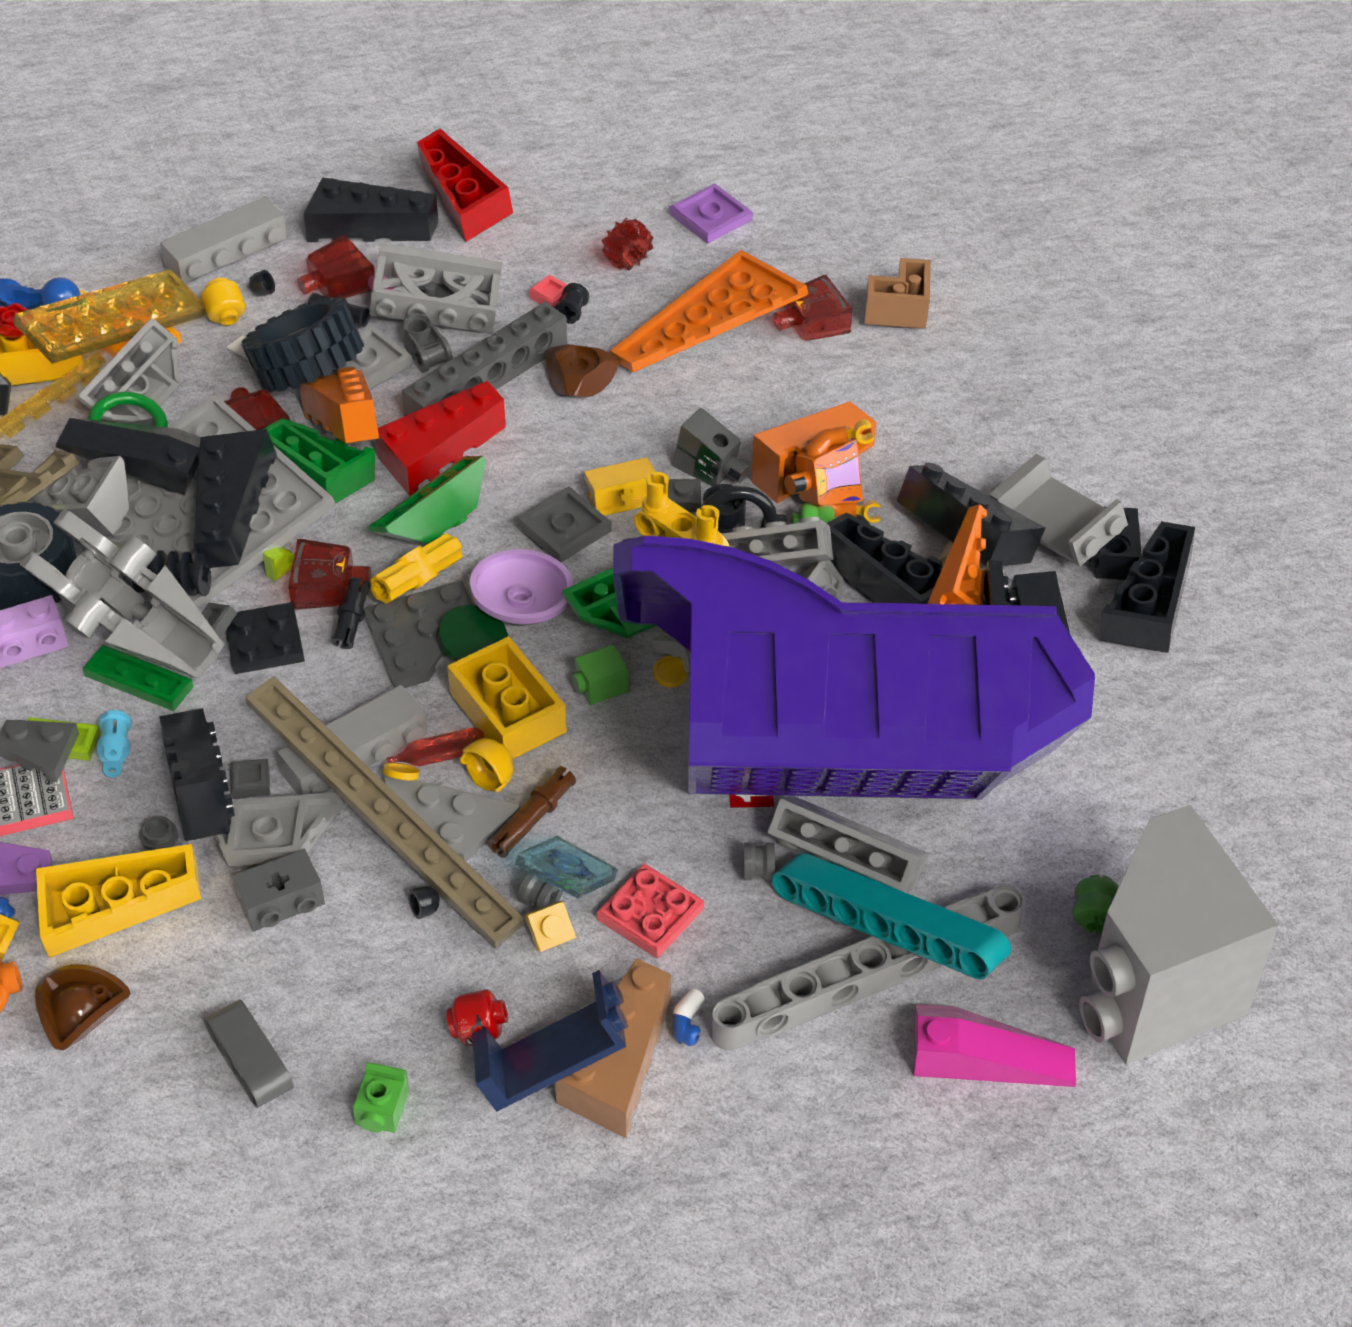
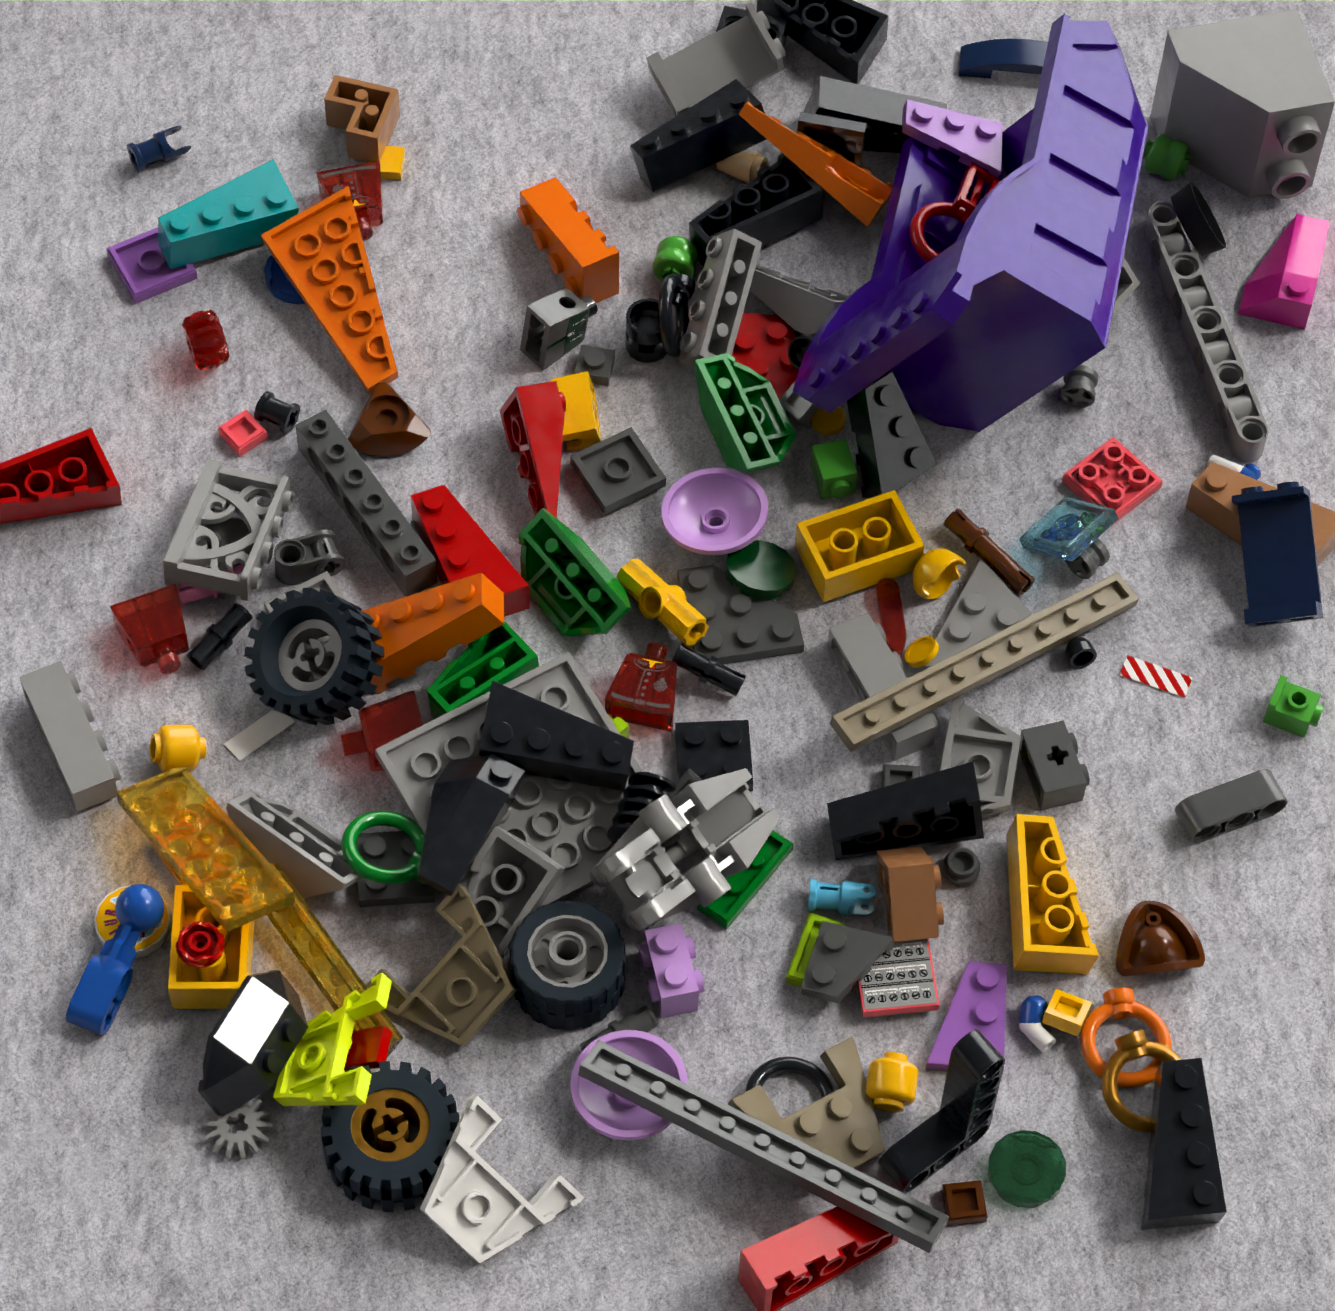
camera: 80 degrees left, 10 degrees up
black hinge [248,270,275,296] -> none
black wedge [303,177,439,242] -> none
red head [446,989,508,1046] -> none
yellow plate [524,901,576,952] -> none
yellow piece [634,472,729,547] -> none
teal beam [772,853,1012,980] -> none
orange torso [784,419,881,523] -> none
none -> dark blue piece [127,125,191,172]
none -> teal wedge [158,159,299,269]
none -> yellow tile [367,146,405,180]
none -> red wedge [499,381,566,518]
none -> black wedge [847,371,937,498]
none -> medium nougat brick [877,846,944,942]
none -> dark blue slope [958,39,1048,79]
none -> sticker [1120,655,1193,698]
none -> black tyre [1171,182,1226,256]

